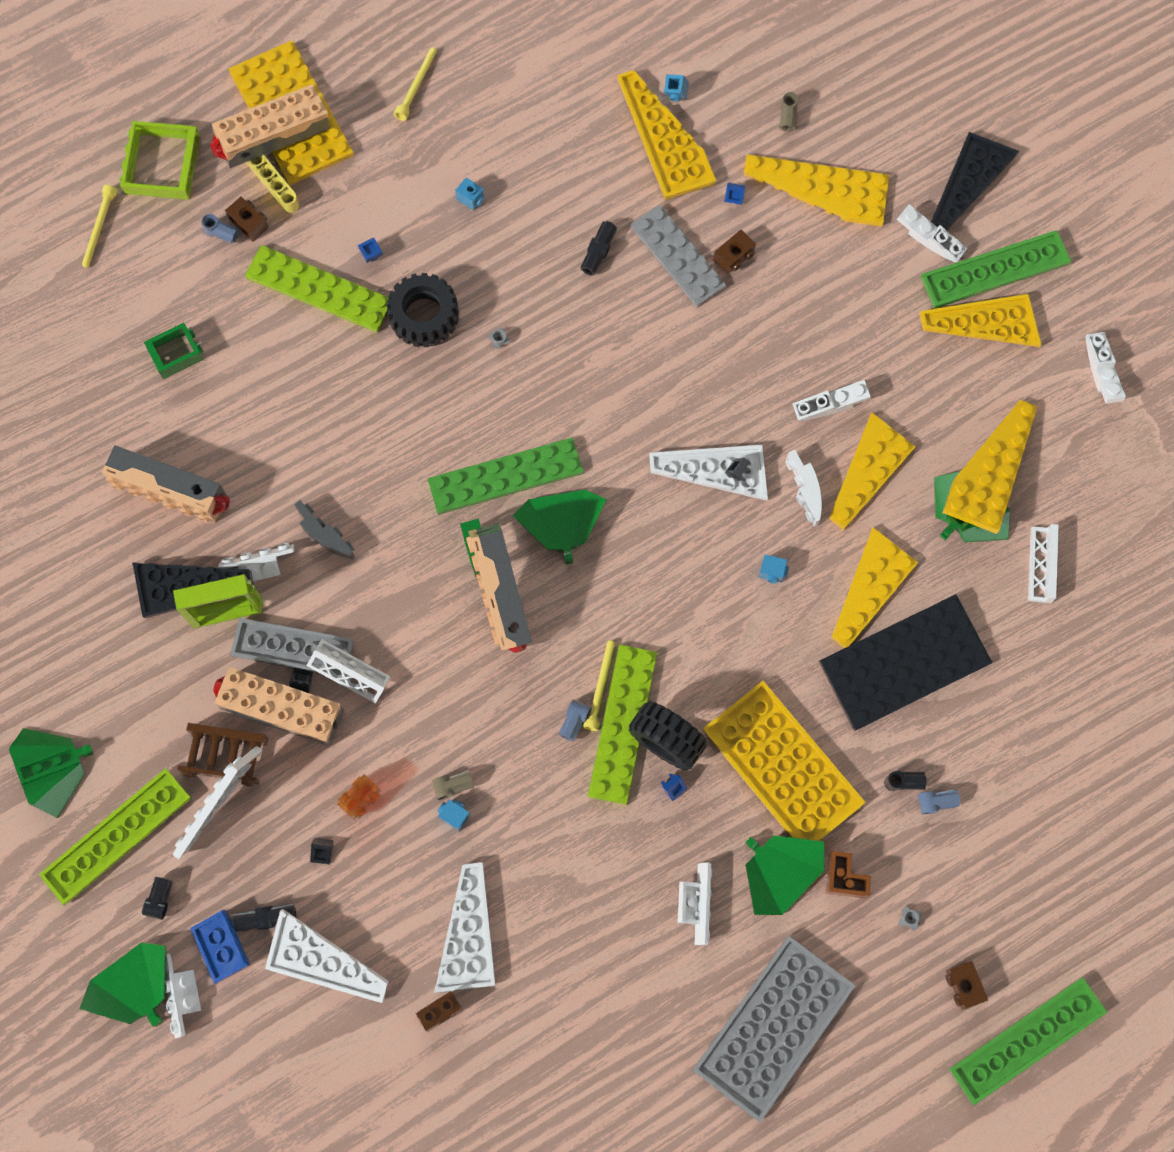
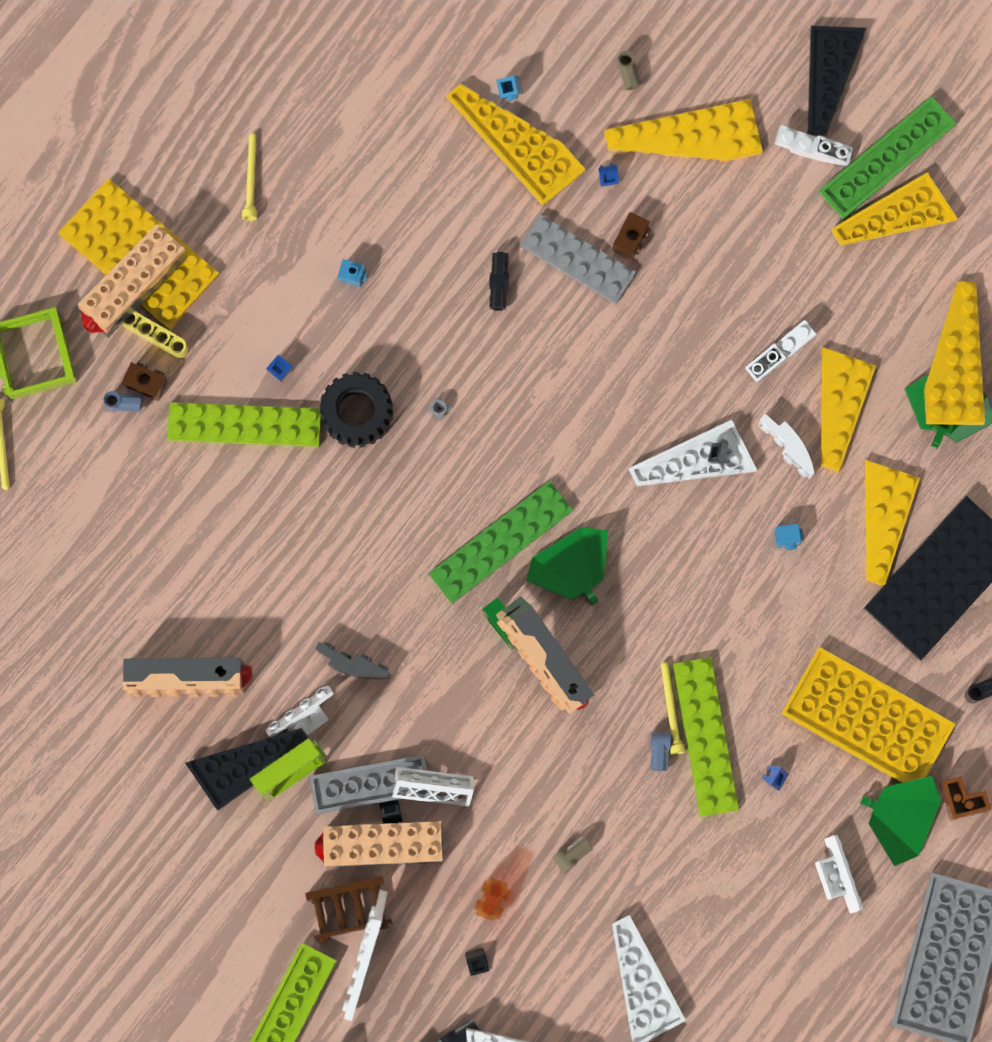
camera: 15 degrees left, 5 degrees up
green panel [9,728,93,818] -> none
green window [144,323,204,379] -> none
dark azure brick [438,799,470,832] -> none
black tyre [629,701,707,771] -> none

